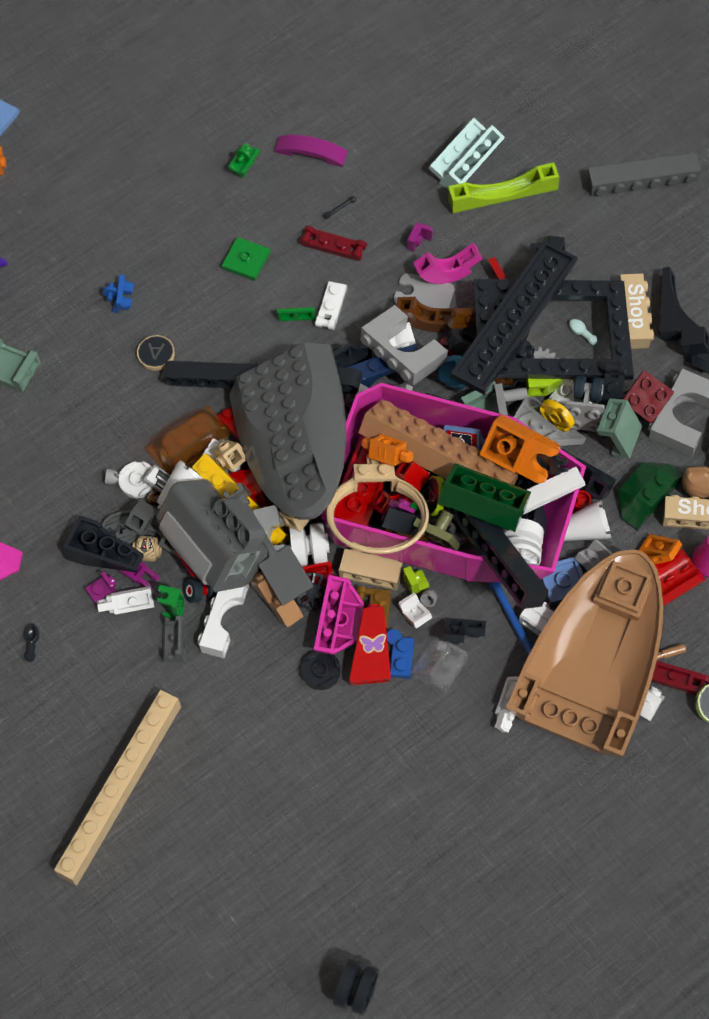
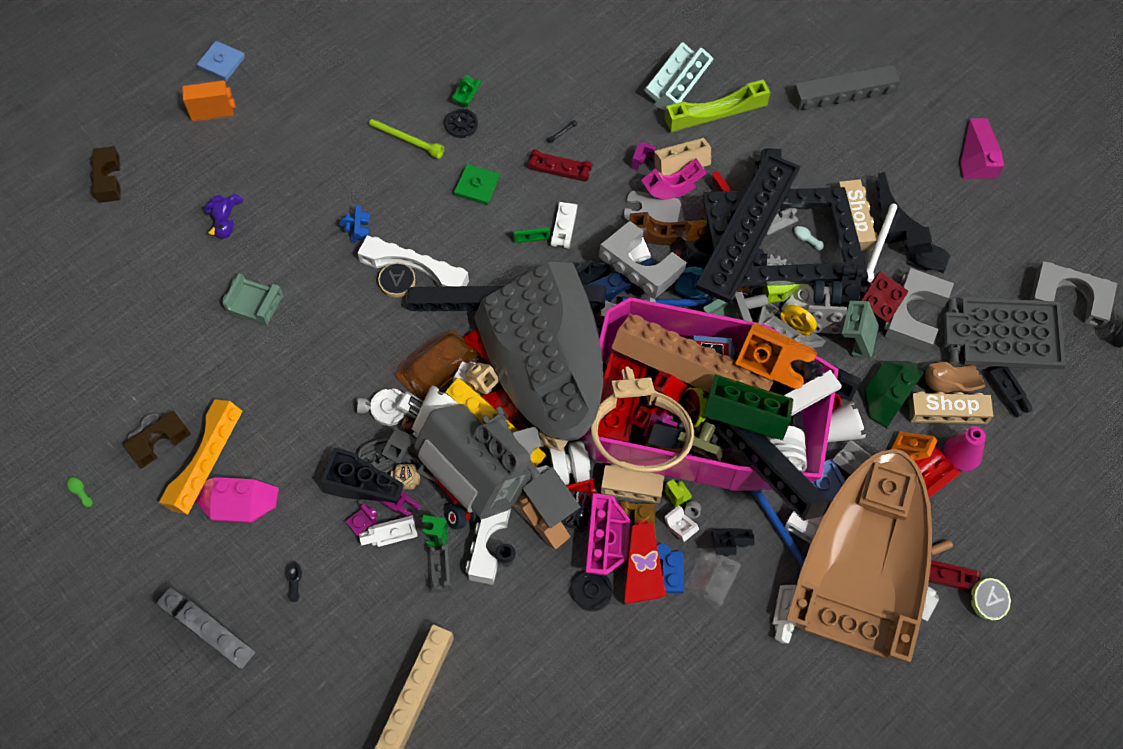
camera: 10 degrees left, 0 degrees up
magenta slope [274,135,348,167] -> none
orange piece [361,434,414,466] -> none
none -> white arch [358,235,469,286]
none -> lime piece [369,119,444,159]
none -> black wheel [445,109,478,138]
none -> black cone [495,544,516,566]
none -> blue bar [622,296,712,307]
none -> tan brick [655,138,711,175]
none -> light grey hinge [767,208,798,235]
none -> white piece [861,203,897,286]

